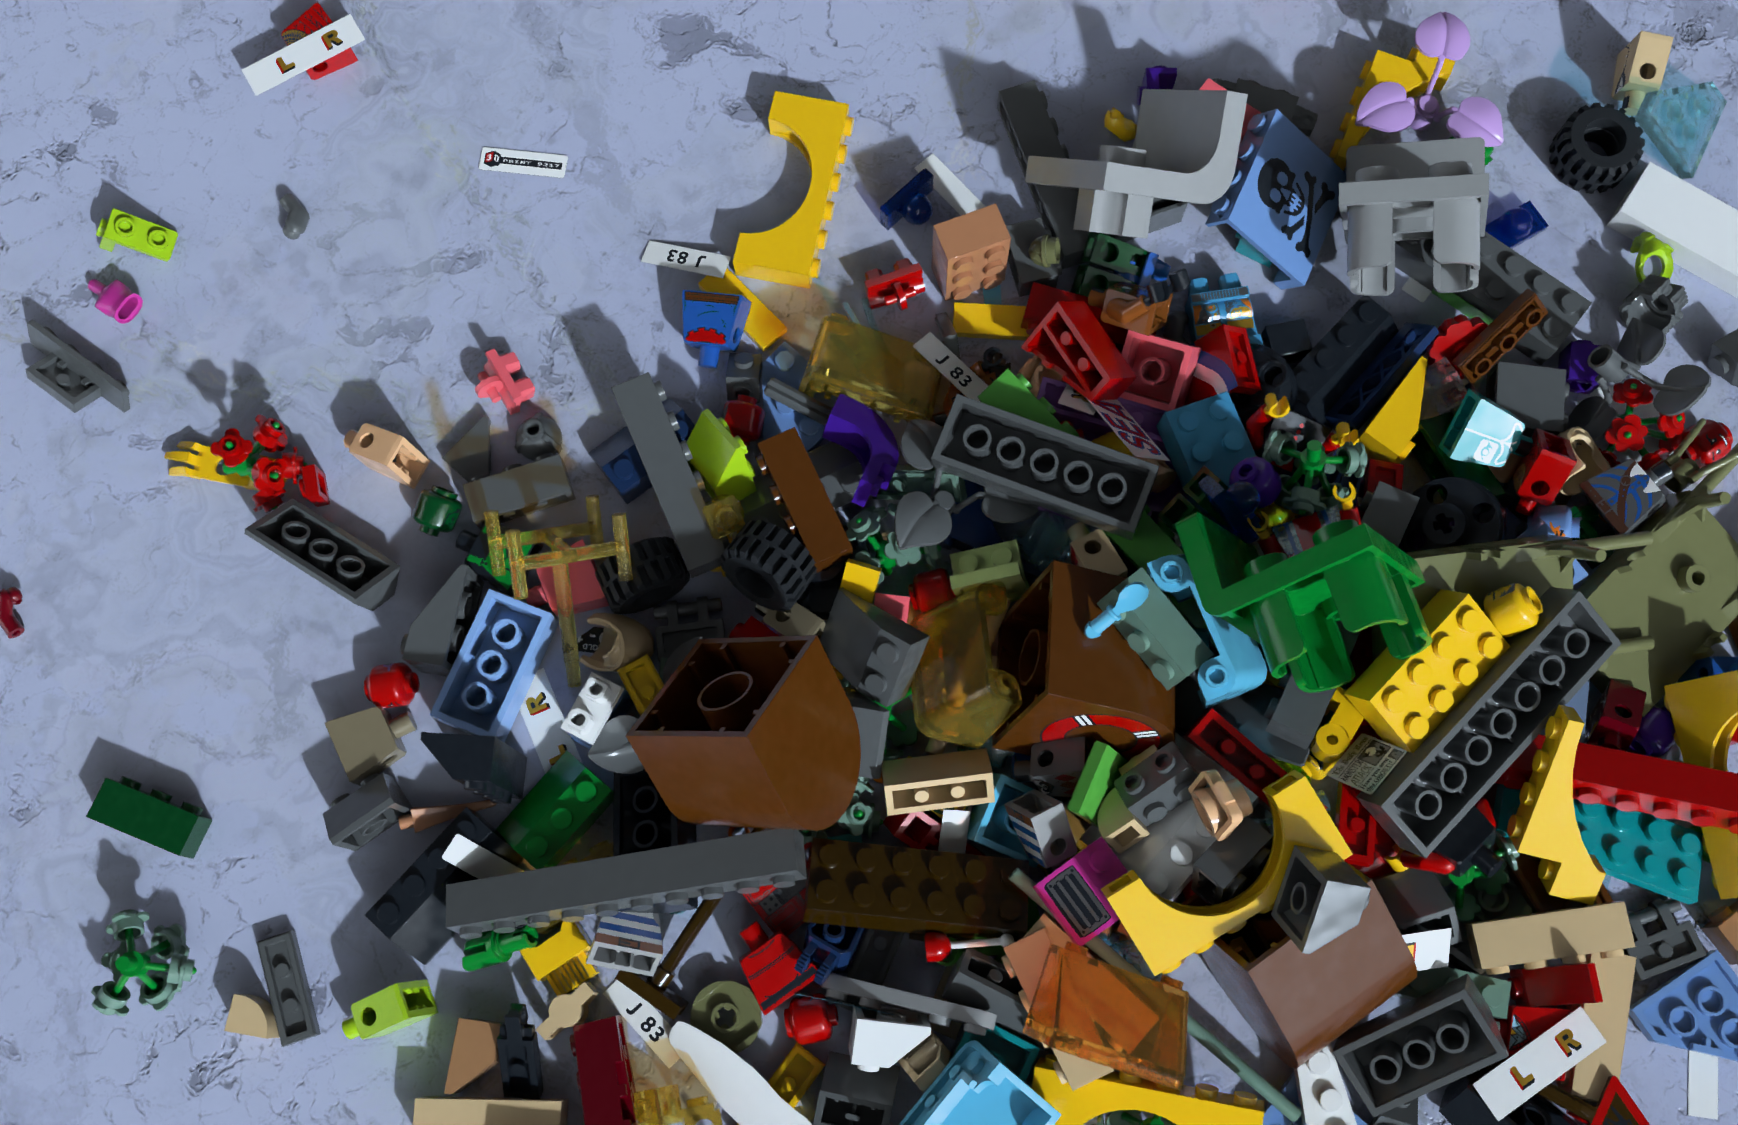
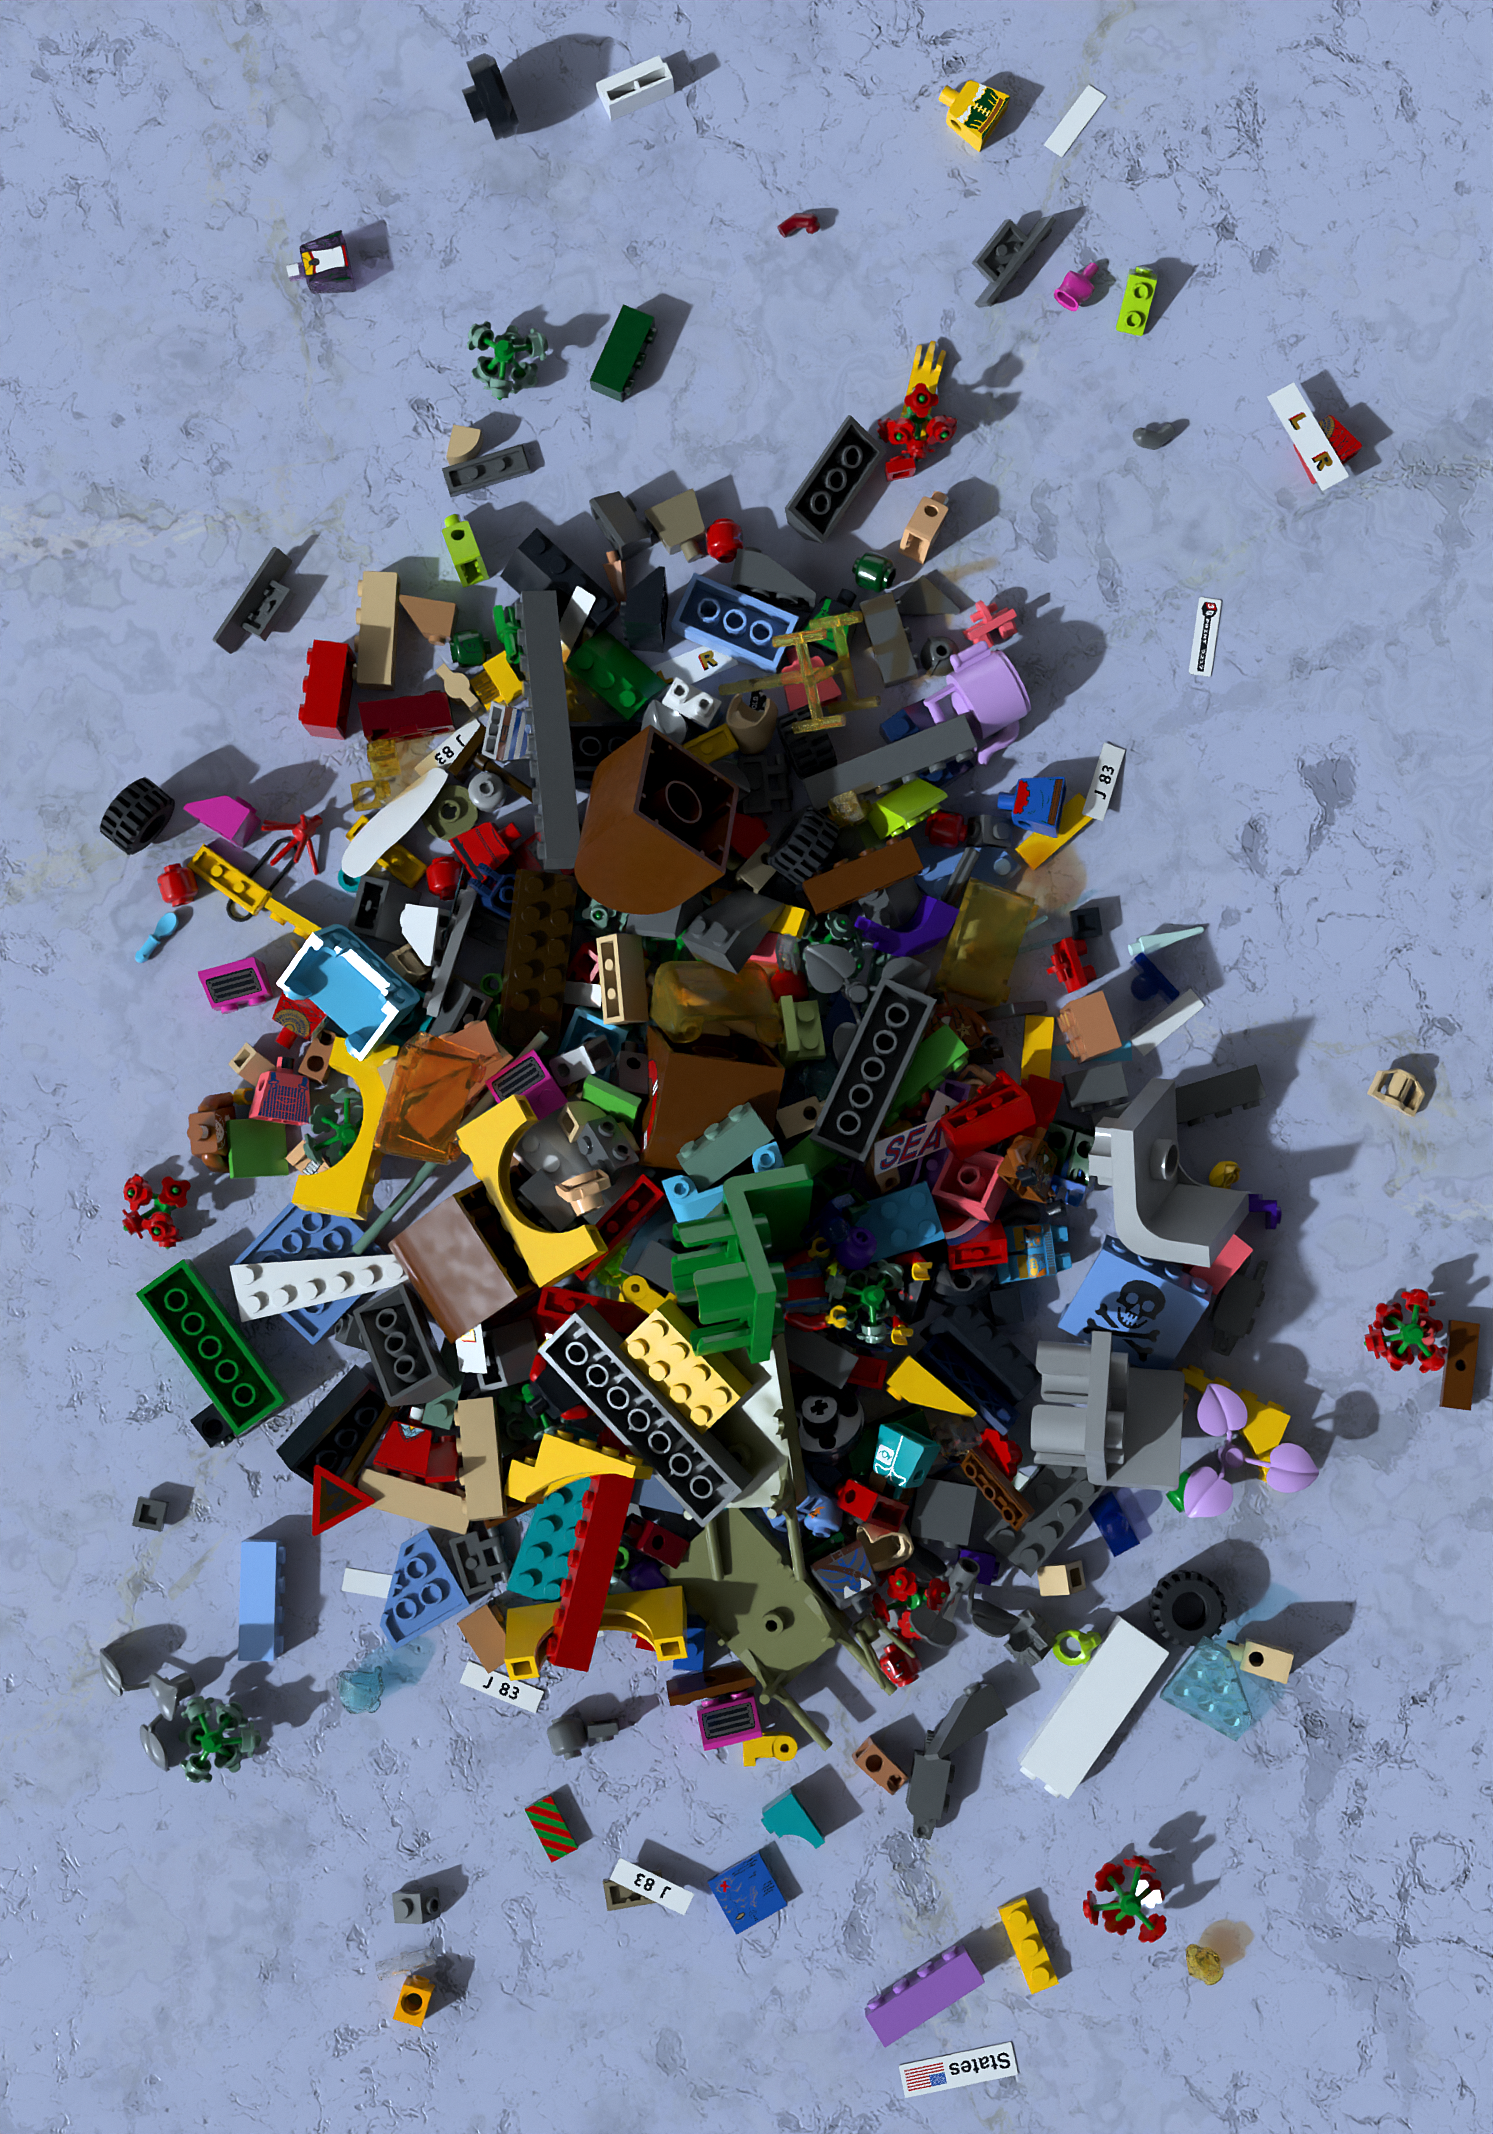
camera: 90 degrees right, 10 degrees up
black hinge [497,1003,544,1099] -> none
yellow arch [733,91,854,289] -> none
white sticker [913,332,988,402] -> none
hinge [925,932,1015,962] -> none
olive plate [1028,234,1061,268] -> none
medium azure piece [1084,582,1149,639] -> none
dark grey slope [1271,845,1371,954] -> none
sticker [1327,733,1407,795] -> none
white sticker [1472,1006,1607,1121] -> none
yellow head [1483,583,1543,637] -> none
none -> dark green head [449,629,492,669]
none -> light grey head [468,772,507,812]
none -> clear piece [775,934,801,977]
none -> lavender piece [923,641,1031,768]
none -> tan brick [1037,1560,1086,1596]
none -> black plate [1069,907,1103,940]
none -> light aqua piece [1128,926,1204,958]

